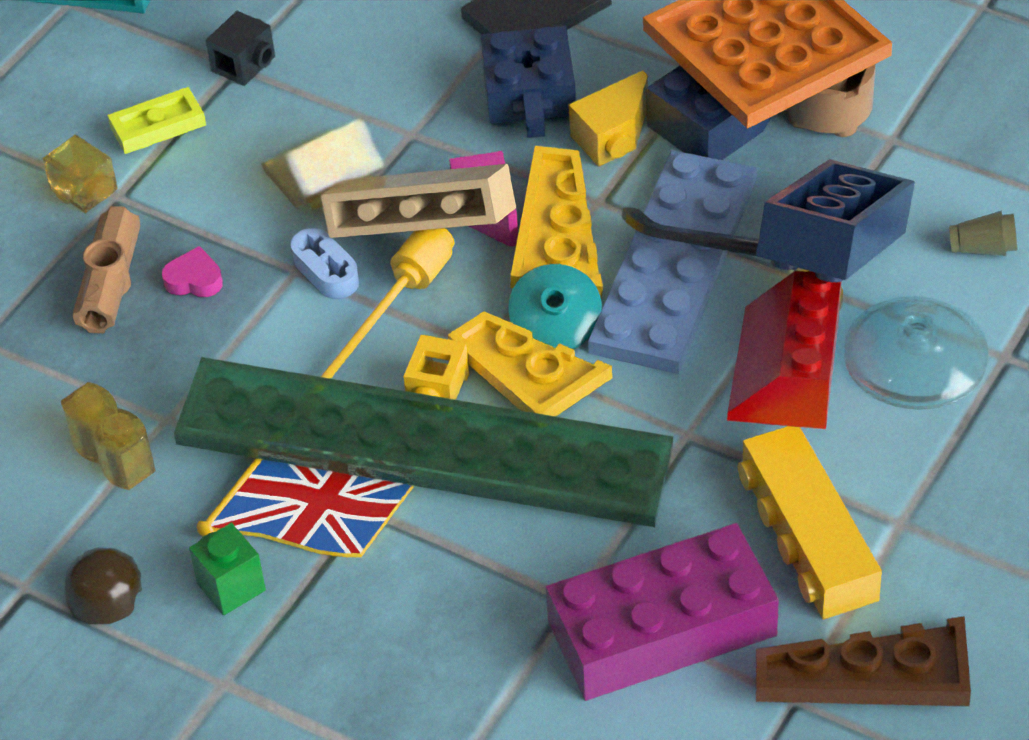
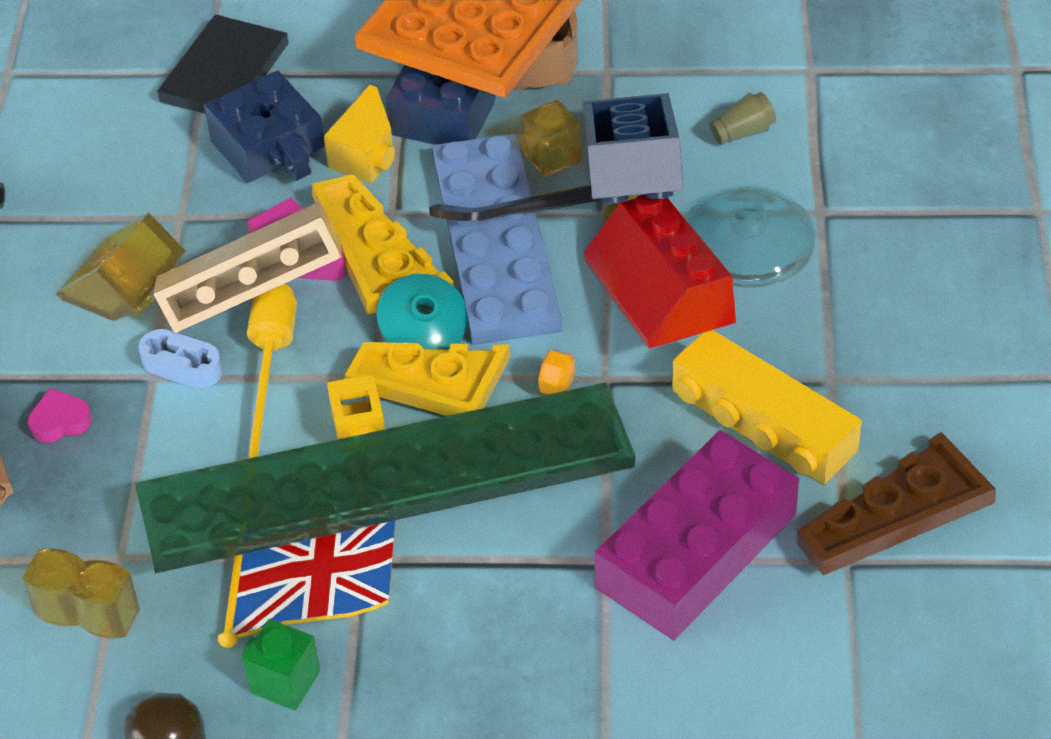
camera: 30 degrees left, 0 degrees up
none -> clear yellow brick [519,99,581,178]
none -> light orange tile [538,350,575,397]

